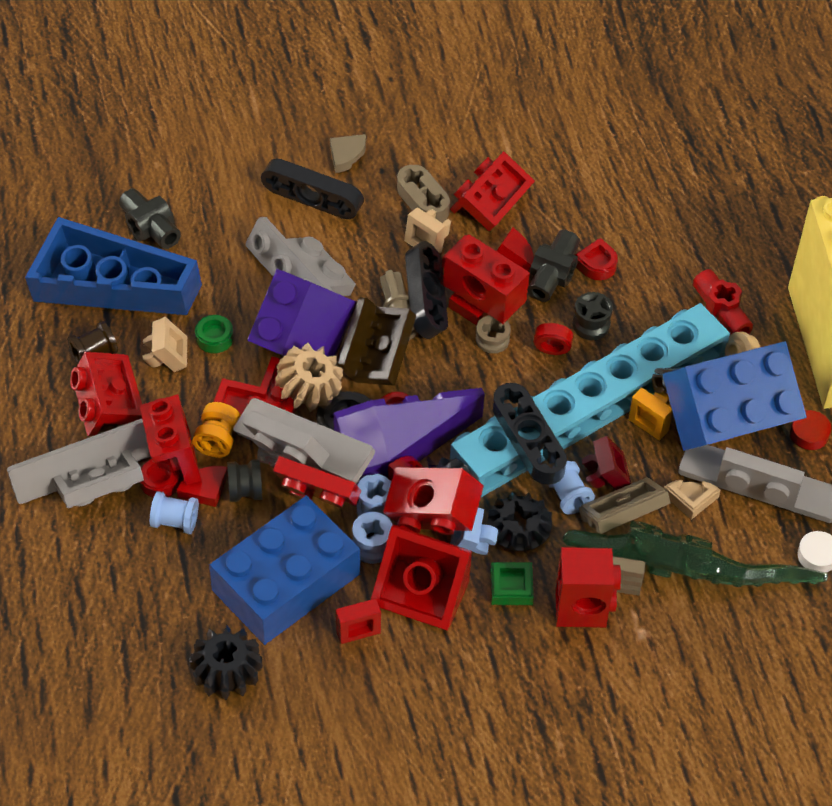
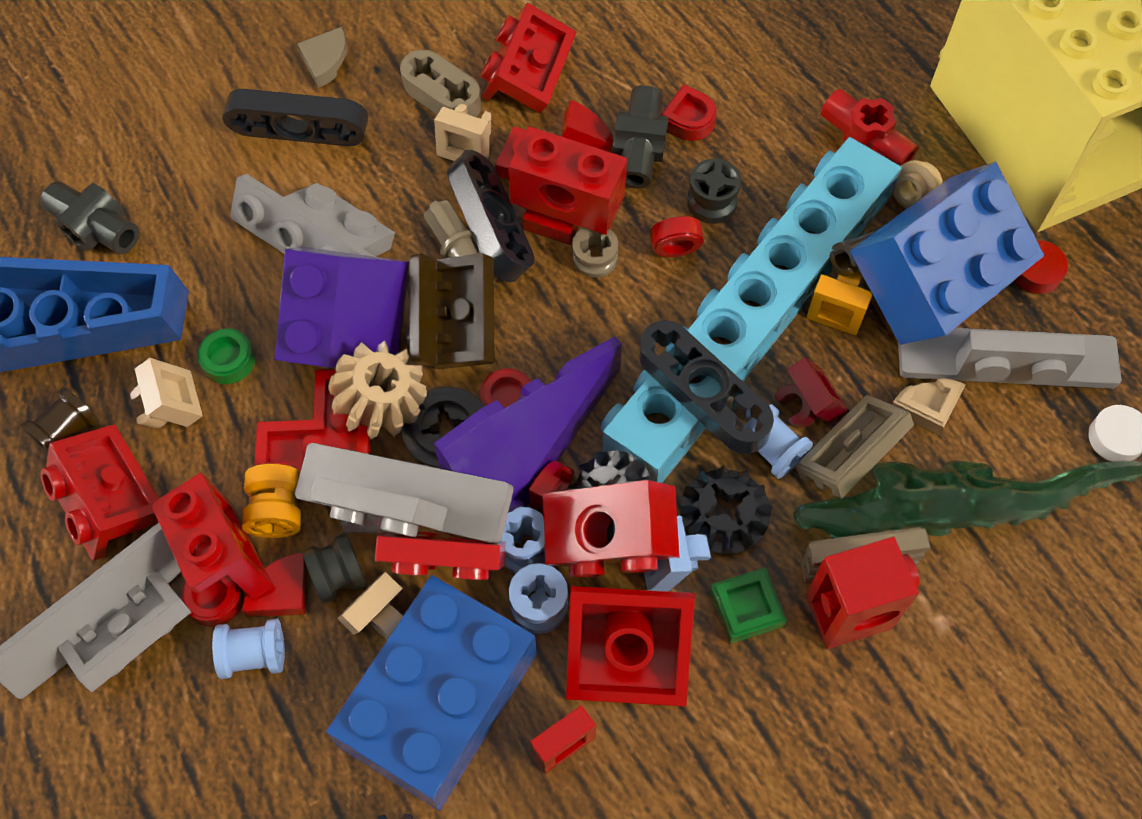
camera: 15 degrees left, 10 degrees up
none -> tan tile [337,572,403,641]

